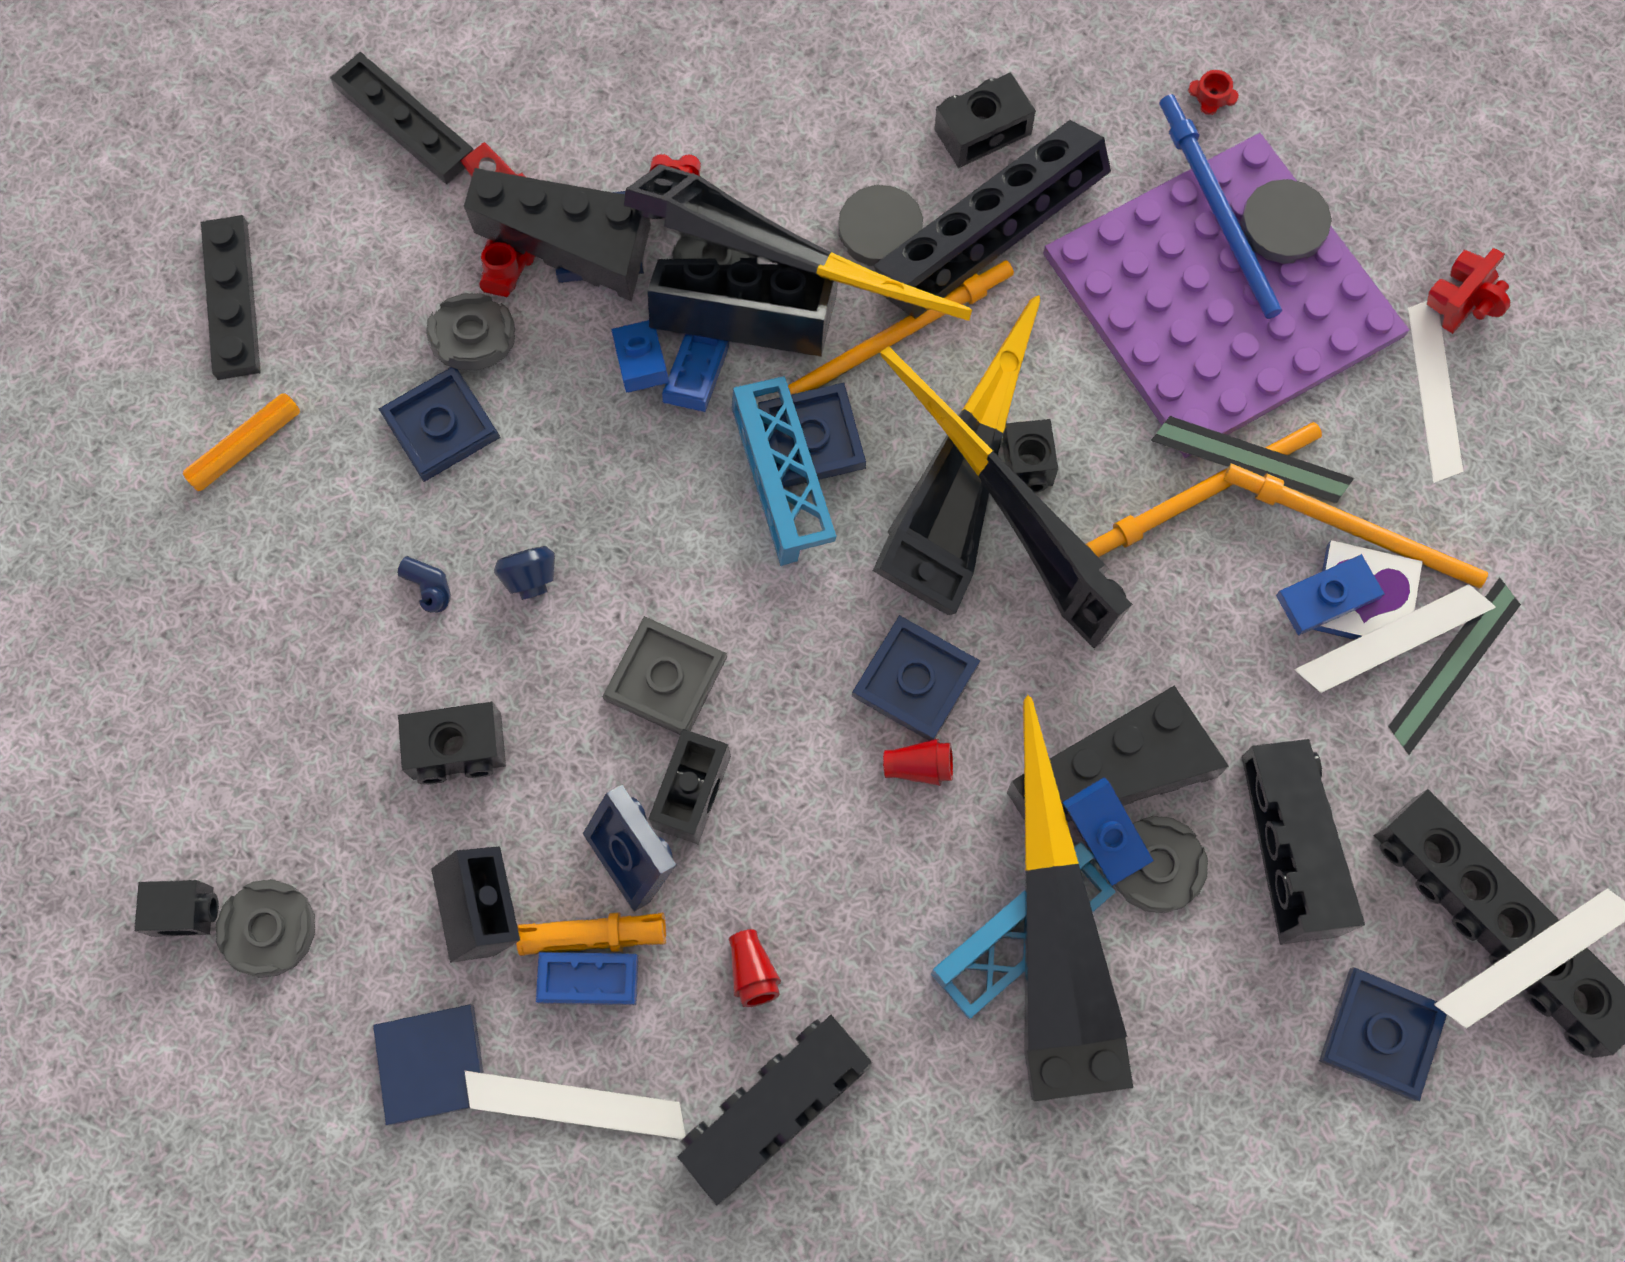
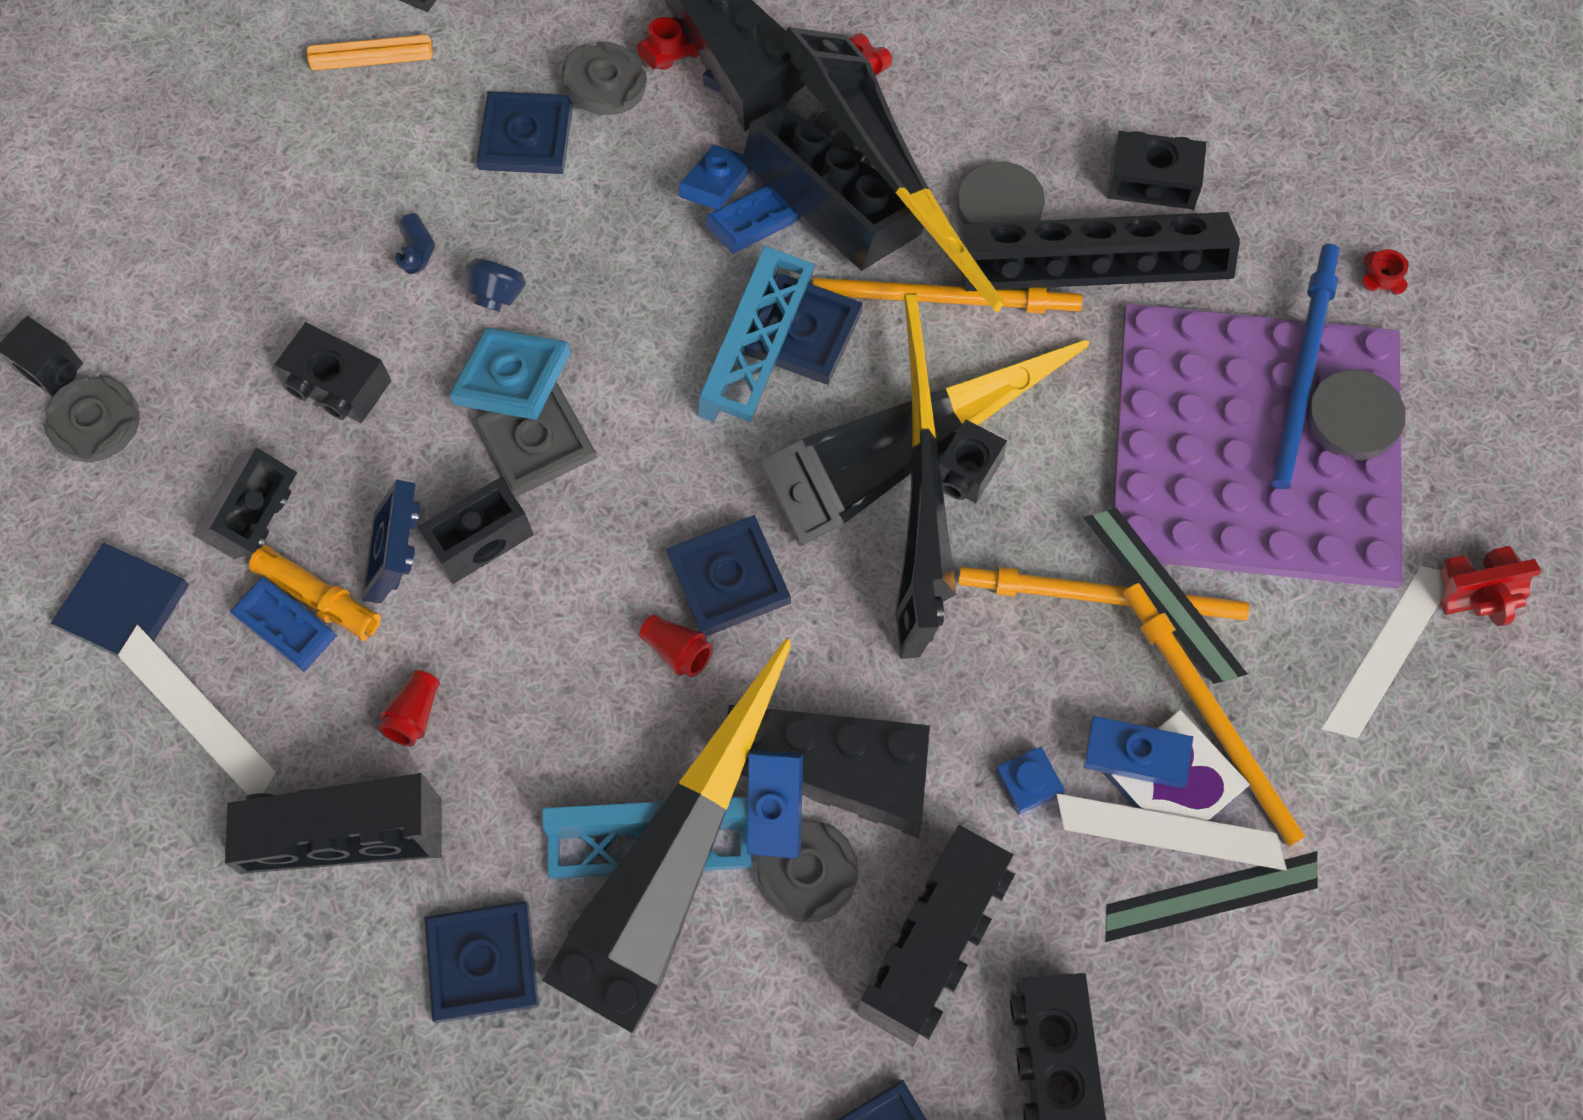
camera: 35 degrees right, 5 degrees down
none -> dark blue tile [424,901,539,1023]
none -> dark azure plate [449,327,571,420]
none -> blue plate [995,746,1065,816]

